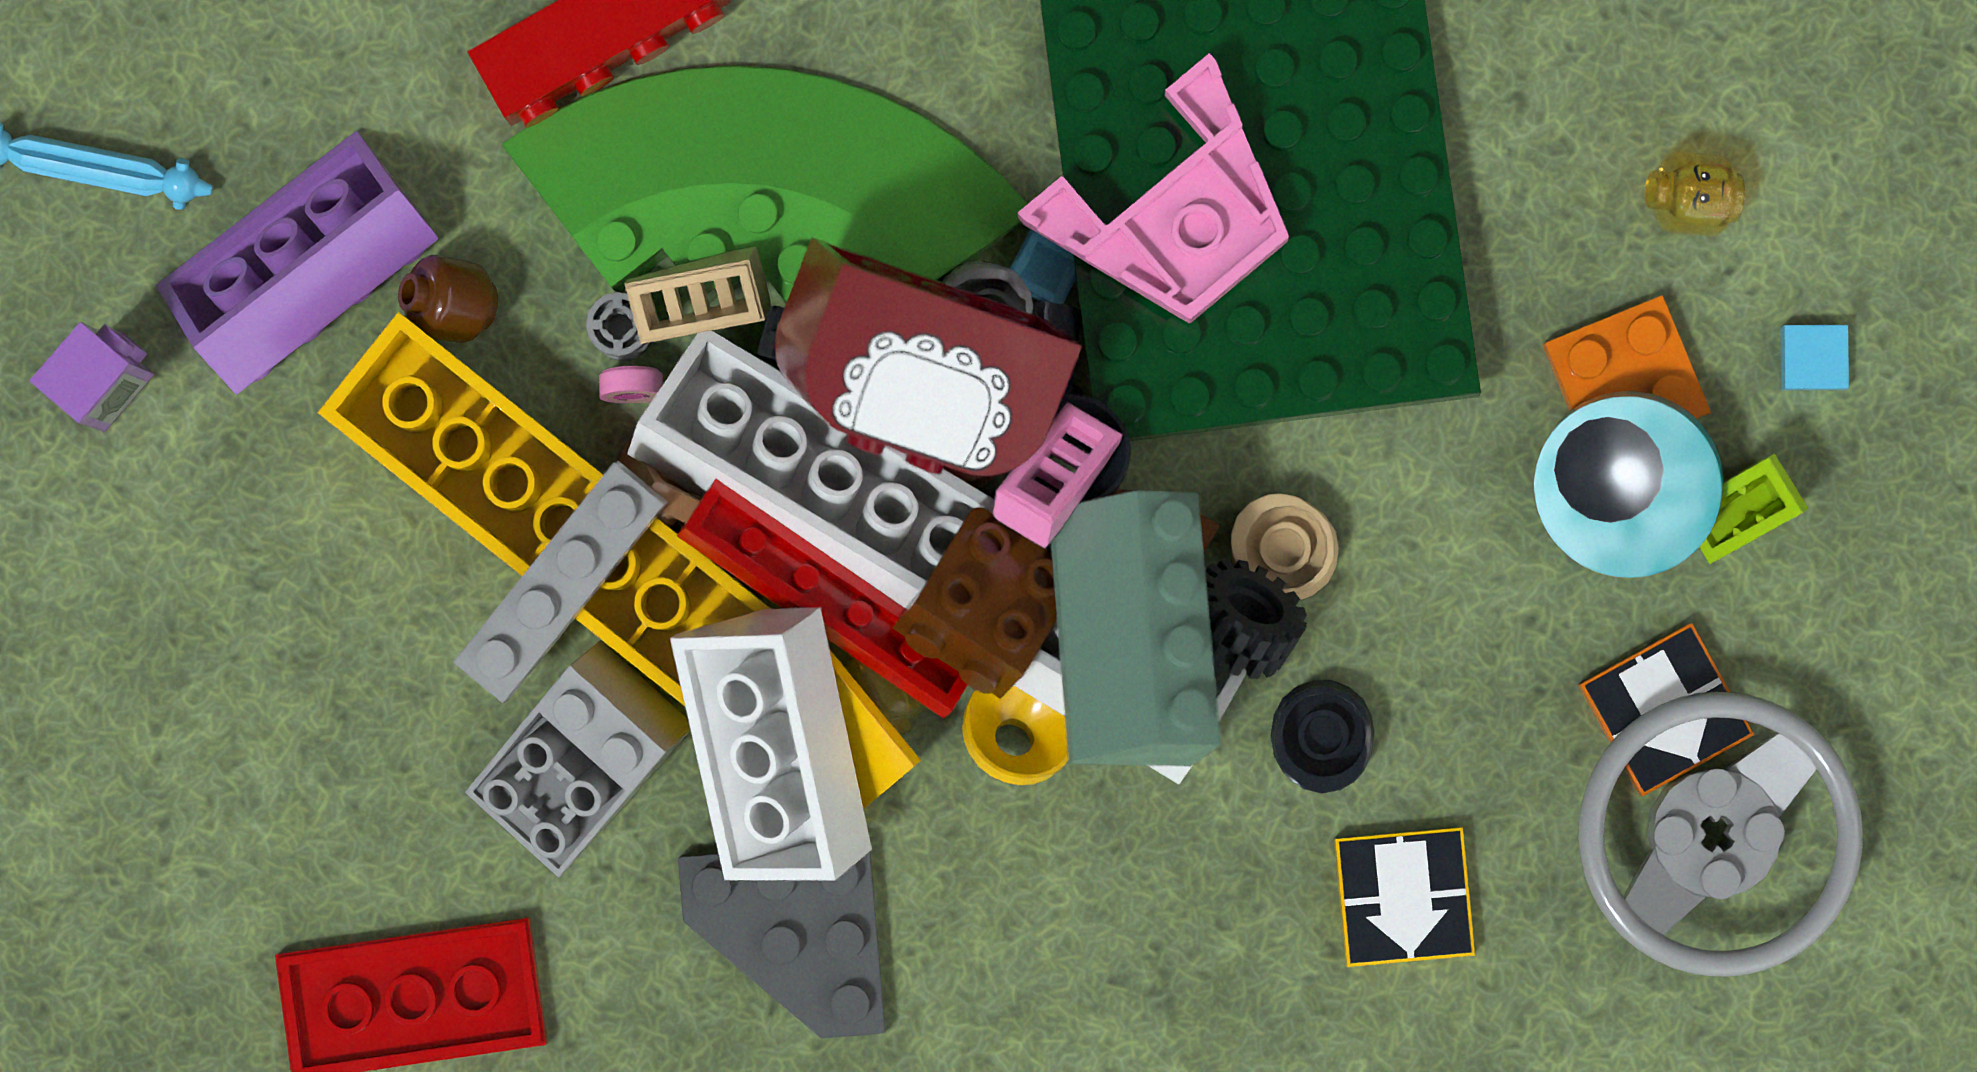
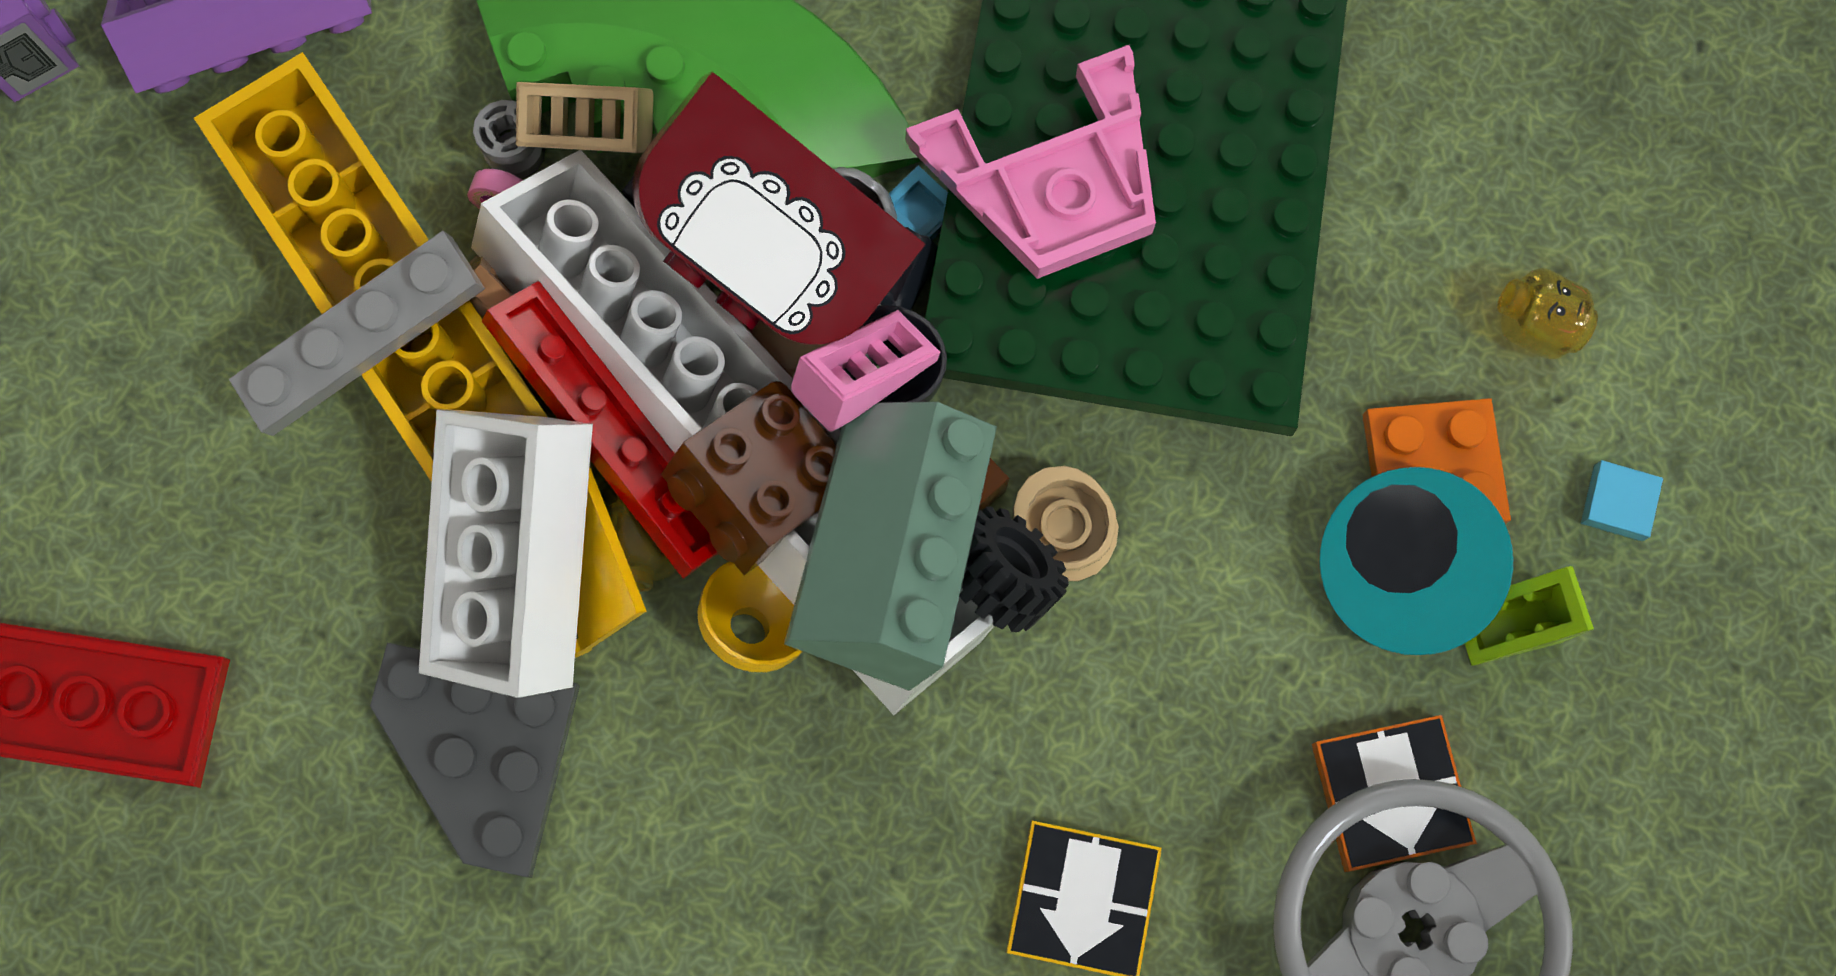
camera: 10 degrees right, 10 degrees down
reddish brown head [398,255,498,343] -> none
light grey slope [465,640,691,878] -> none
black piece [1270,680,1375,794] -> none

